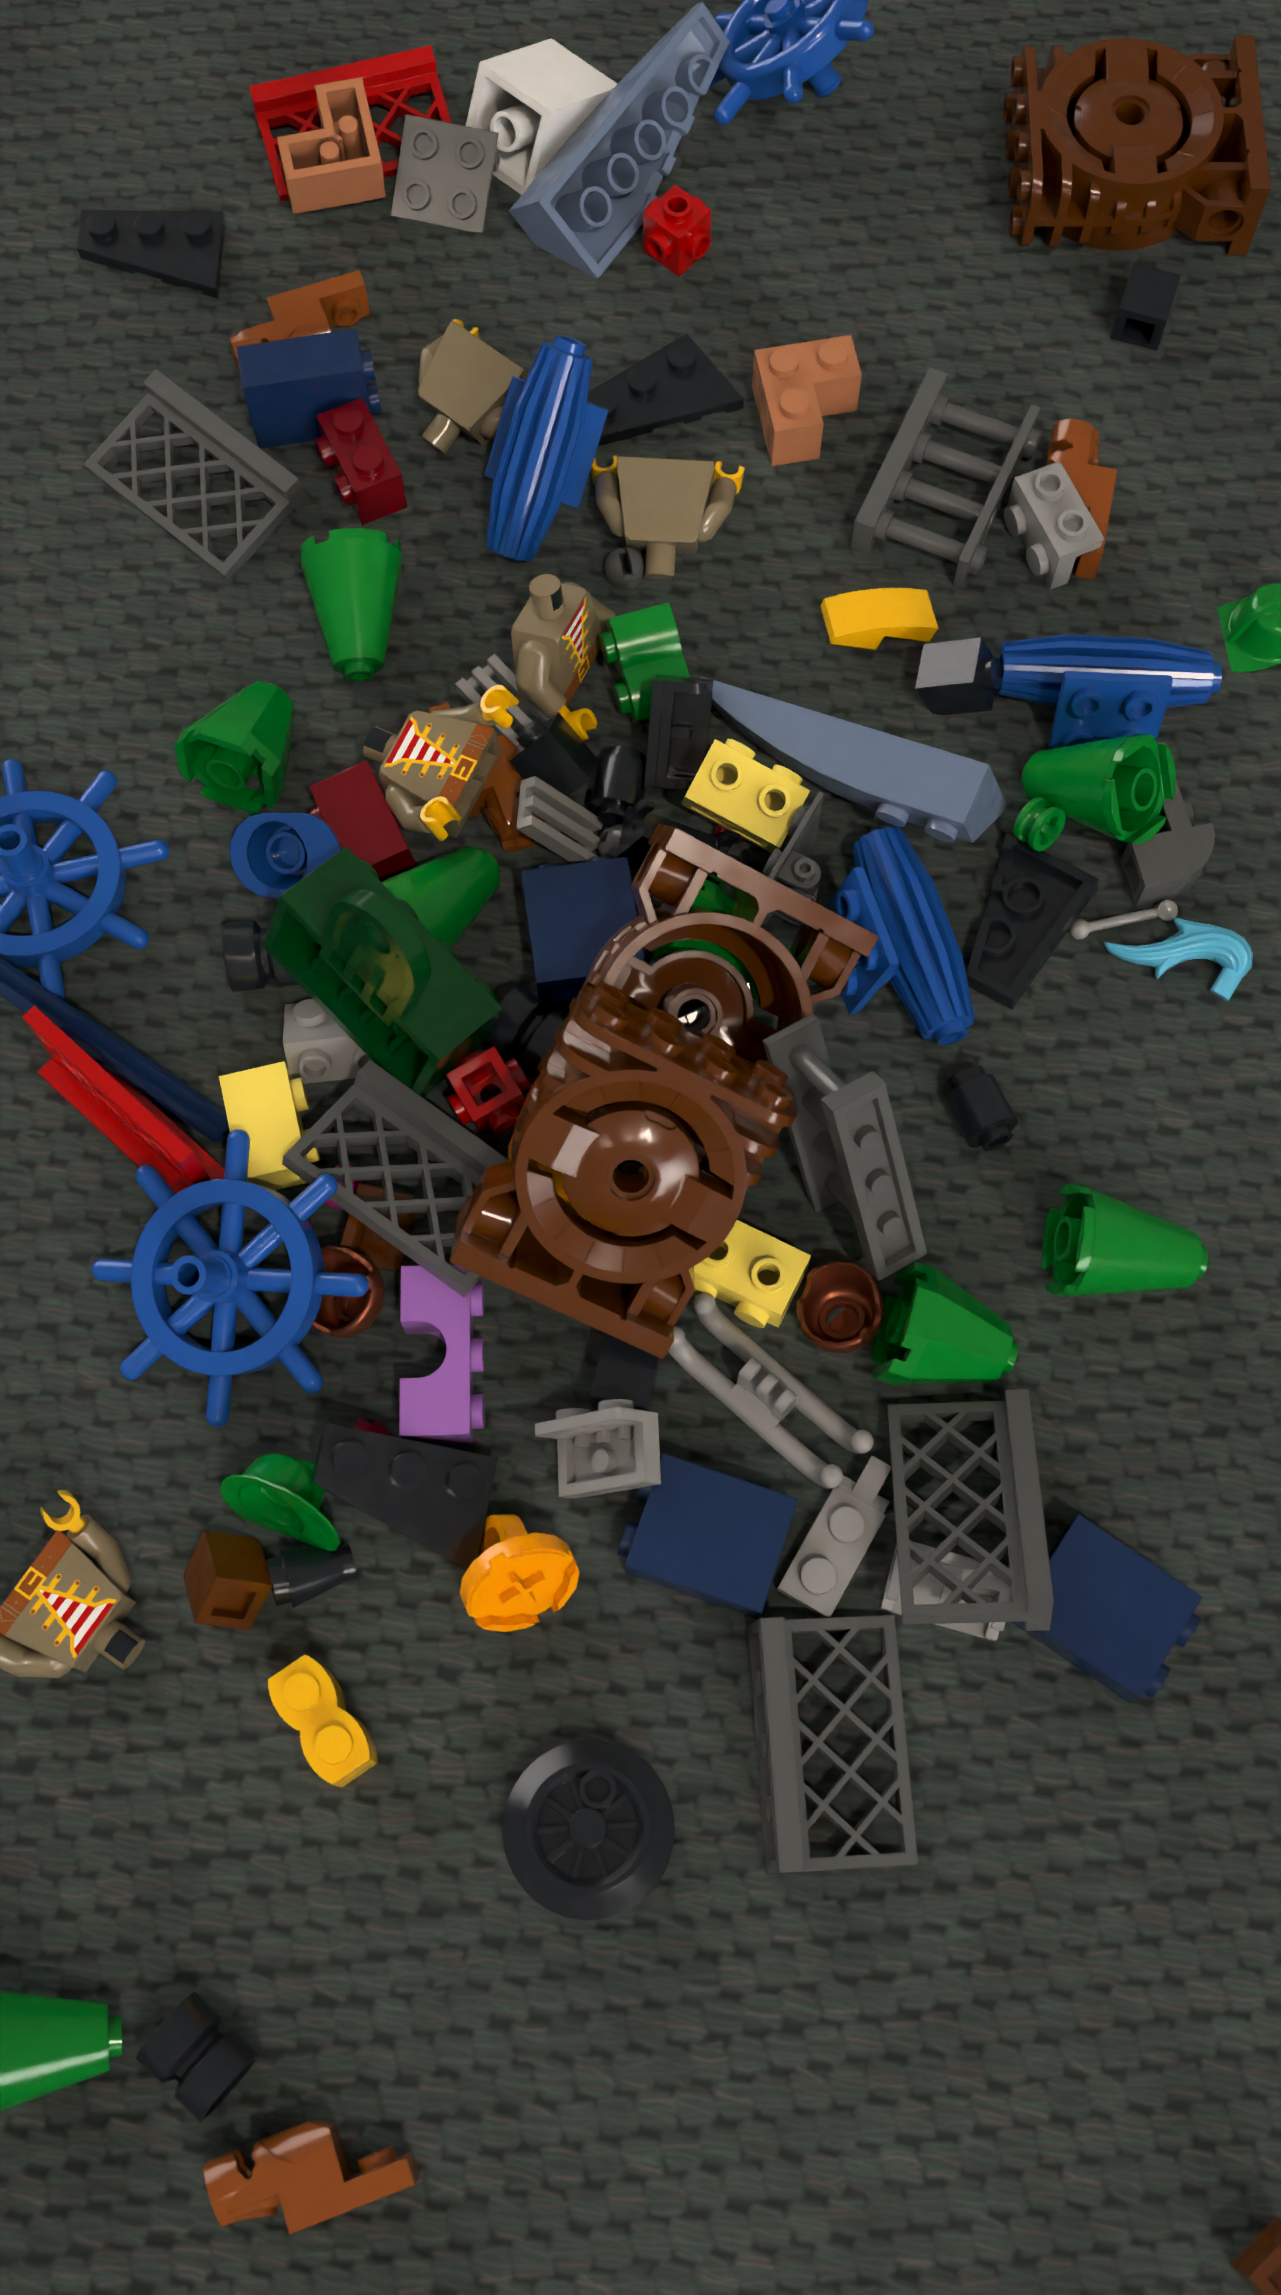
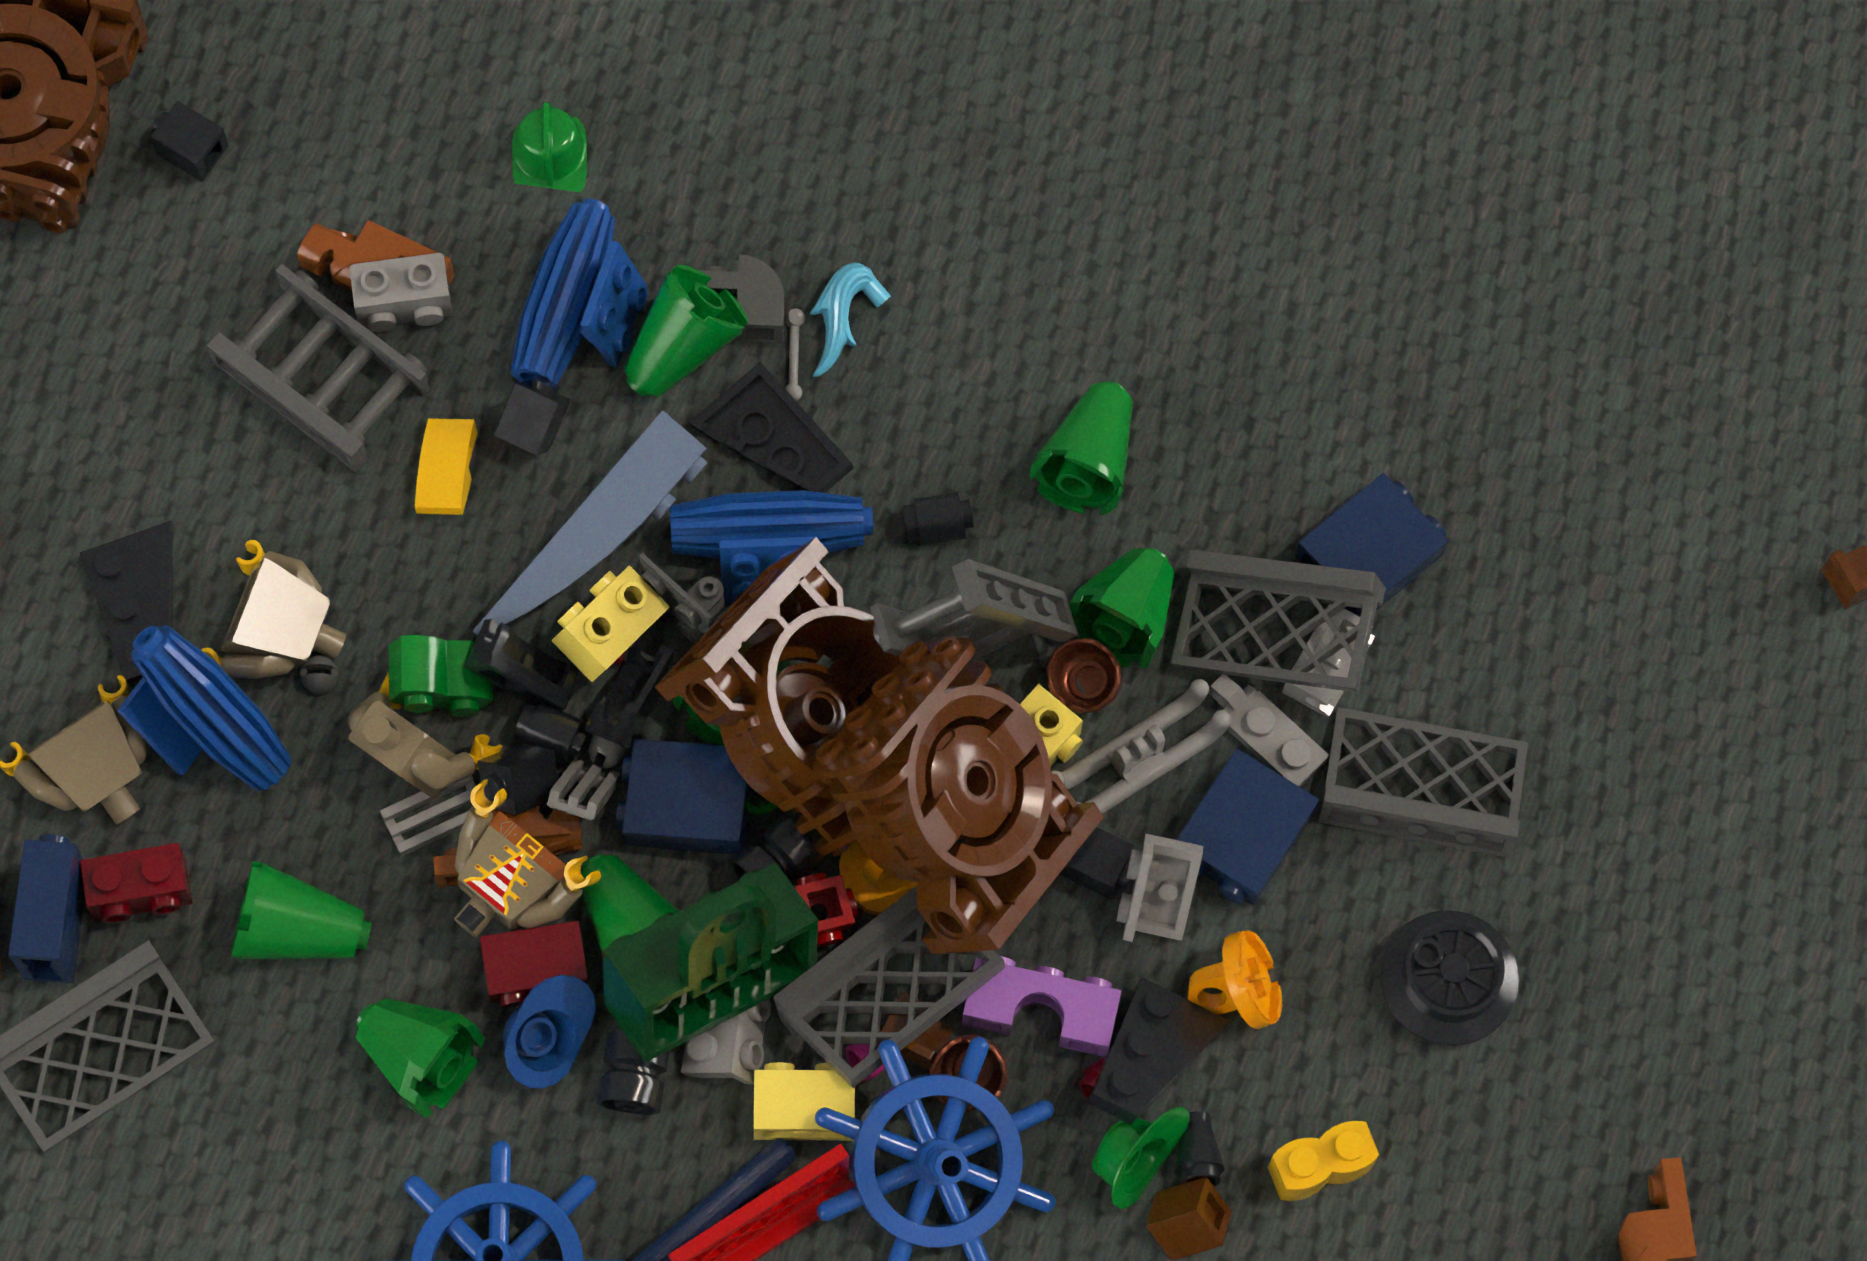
camera: 80 degrees left, 0 degrees up
nougat brick [752,335,862,466] -> none
green bush [1013,796,1066,852] -> none

